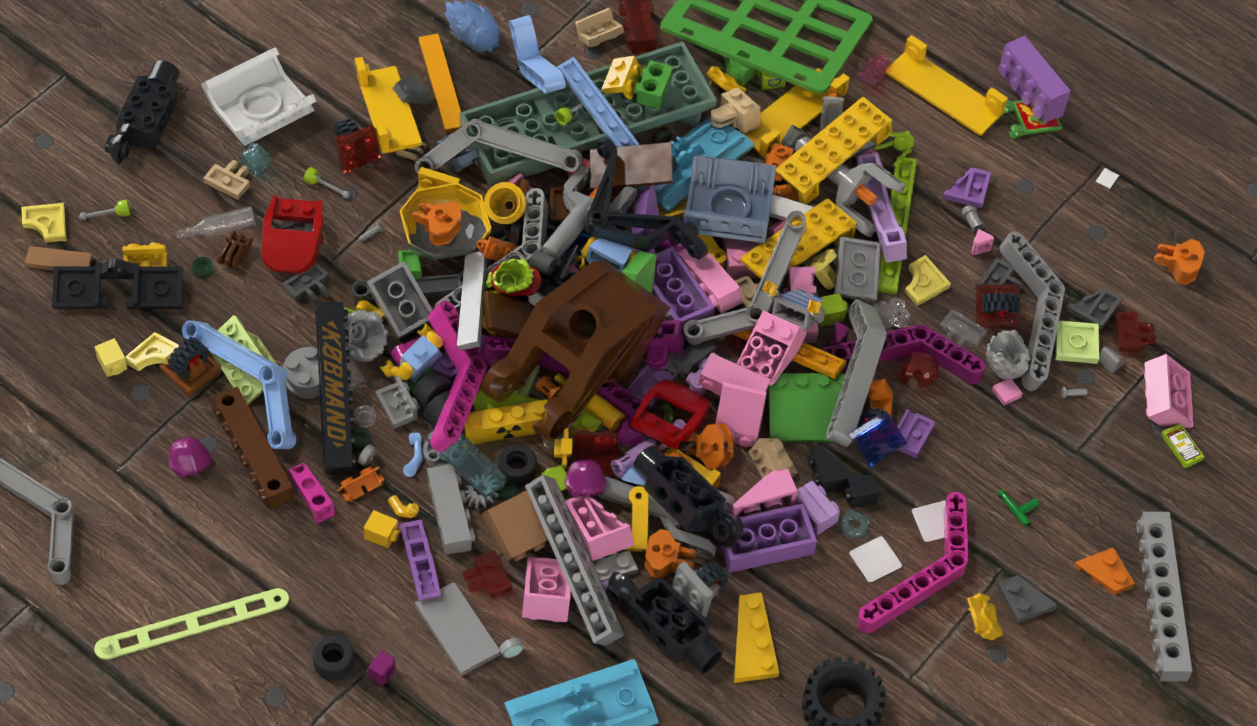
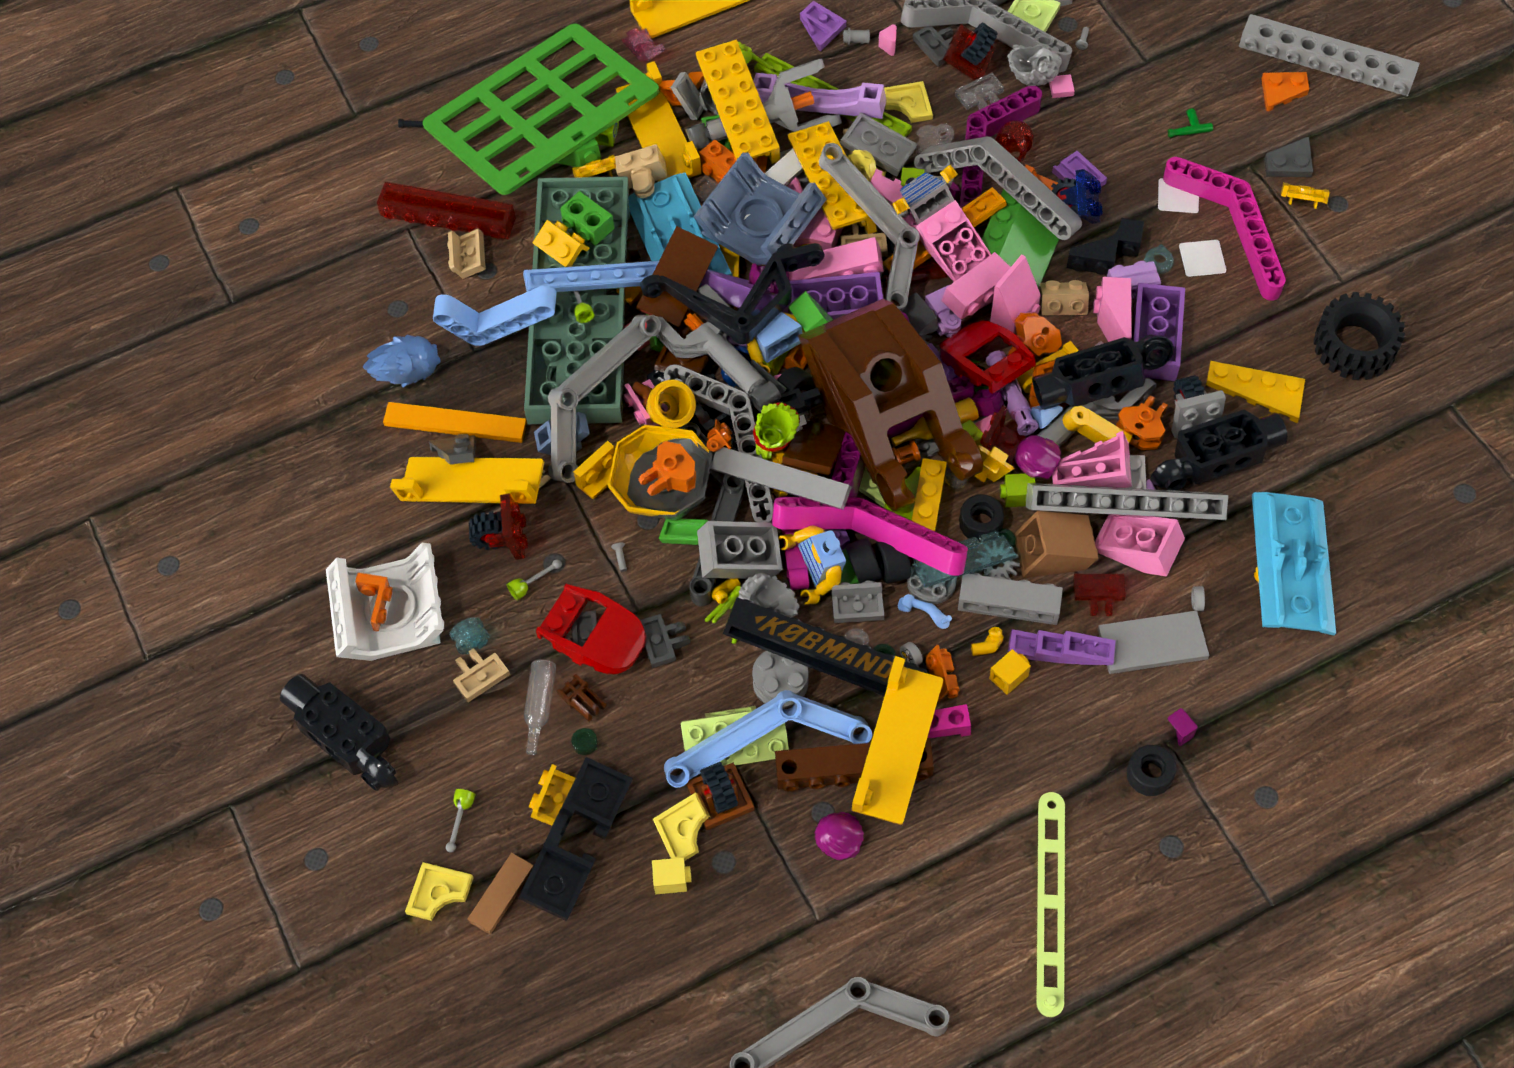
camera: 60 degrees left, 5 degrees up
none -> orange bracket [355,573,393,631]
none -> yellow bracket [852,656,943,825]

